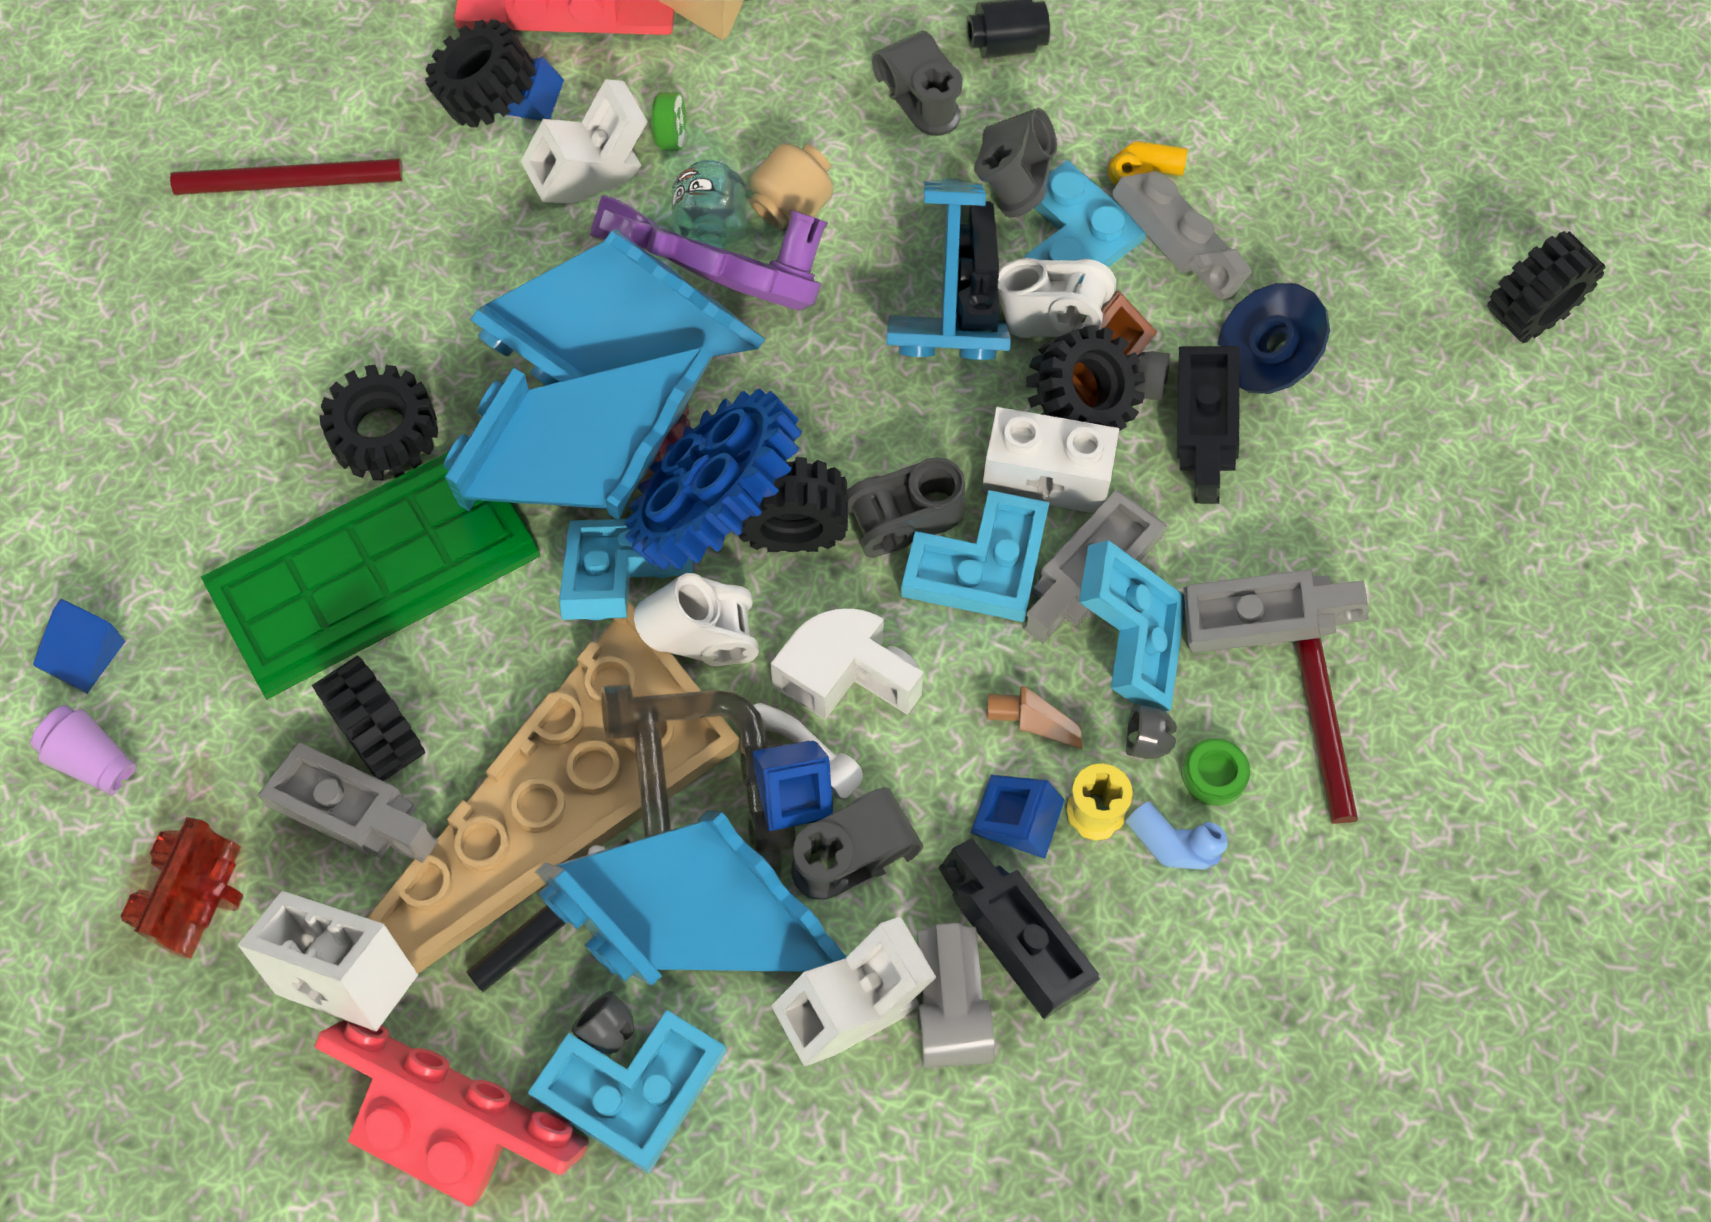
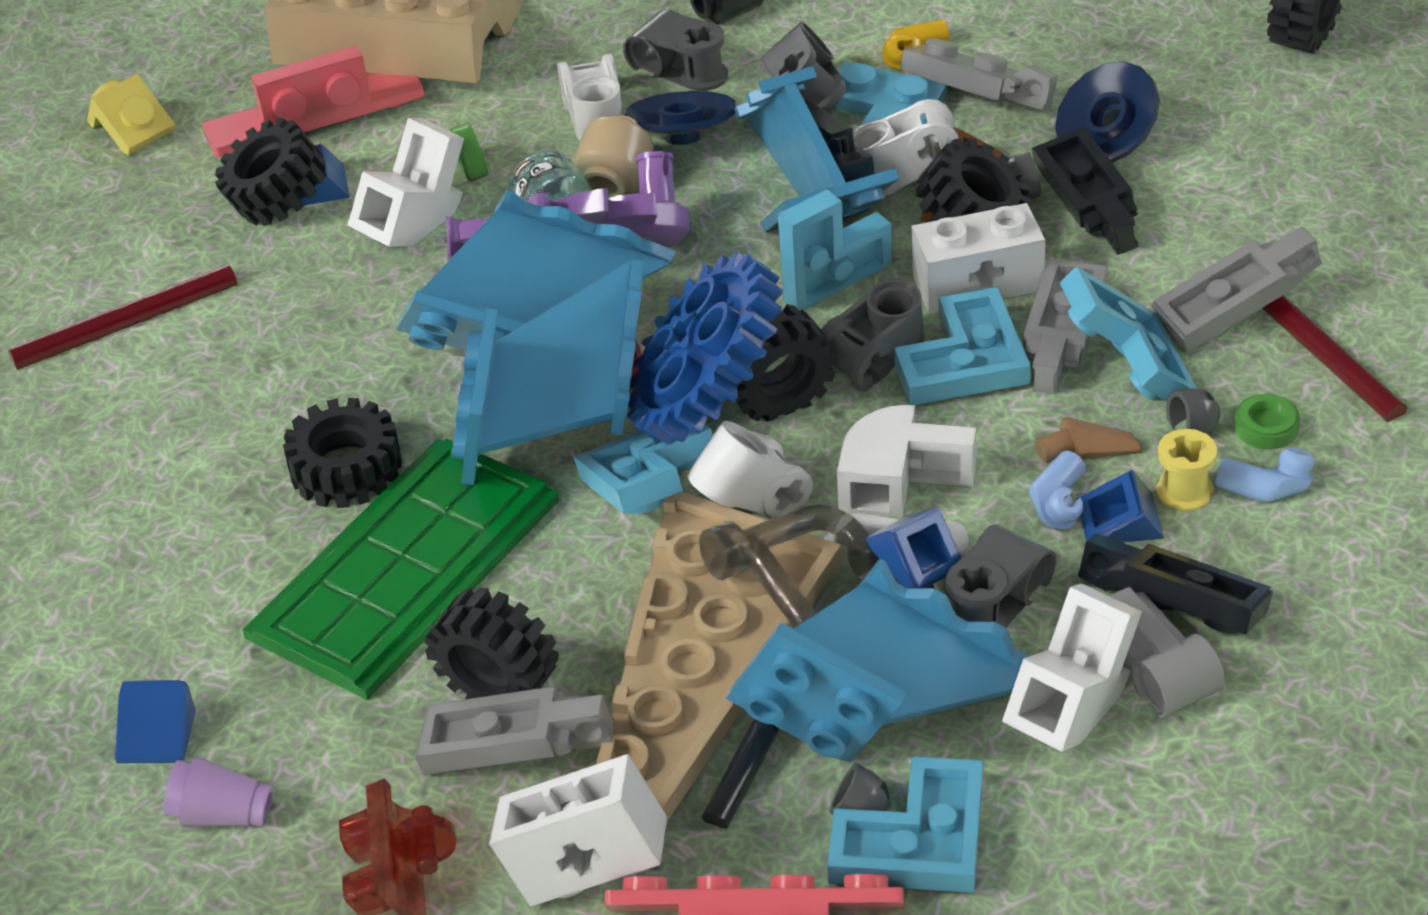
camera: 20 degrees left, 20 degrees down
none -> white piece [557,53,623,141]
none -> dark blue dish [626,91,736,145]
none -> medium azure plate [778,189,892,311]
none -> light blue arm [1029,451,1086,530]

